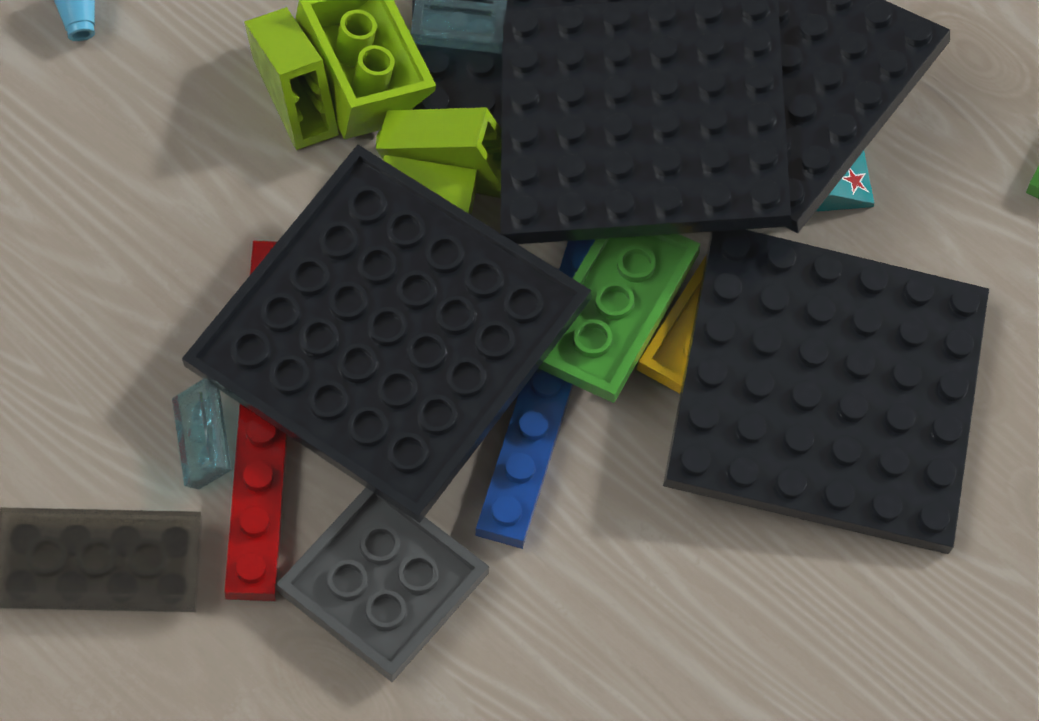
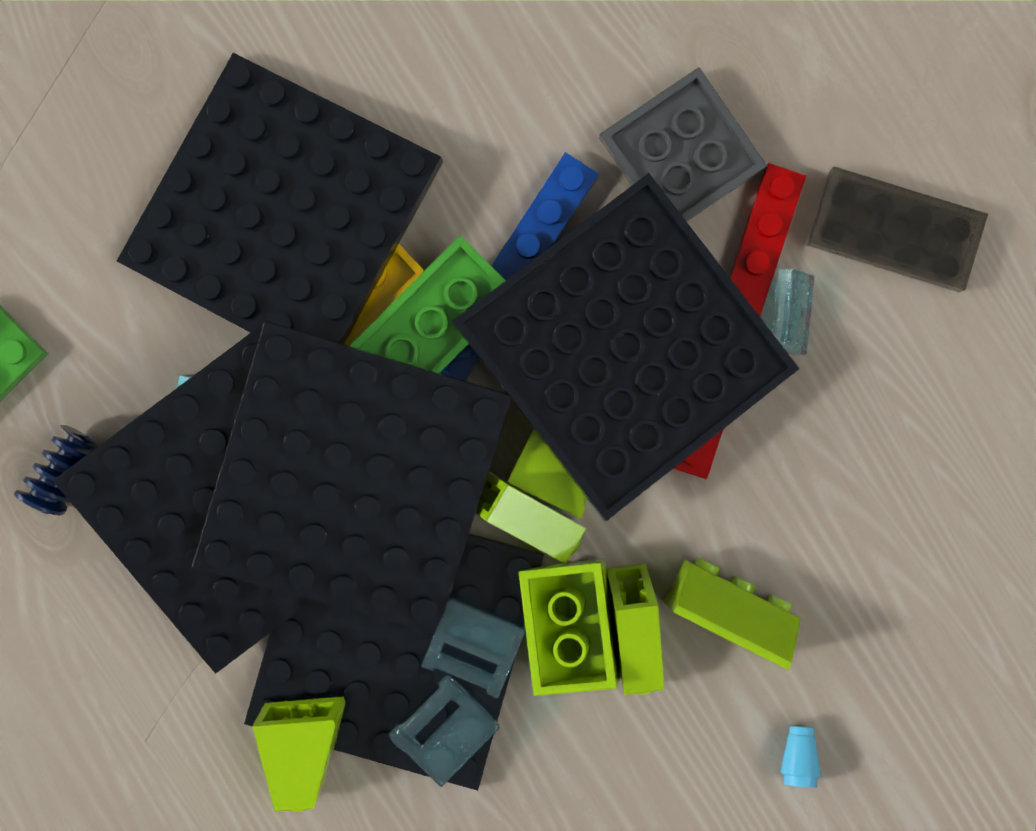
camera: 155 degrees left, 25 degrees up
none -> dark blue piece [14,425,98,516]
none -> lime slope [663,557,801,670]

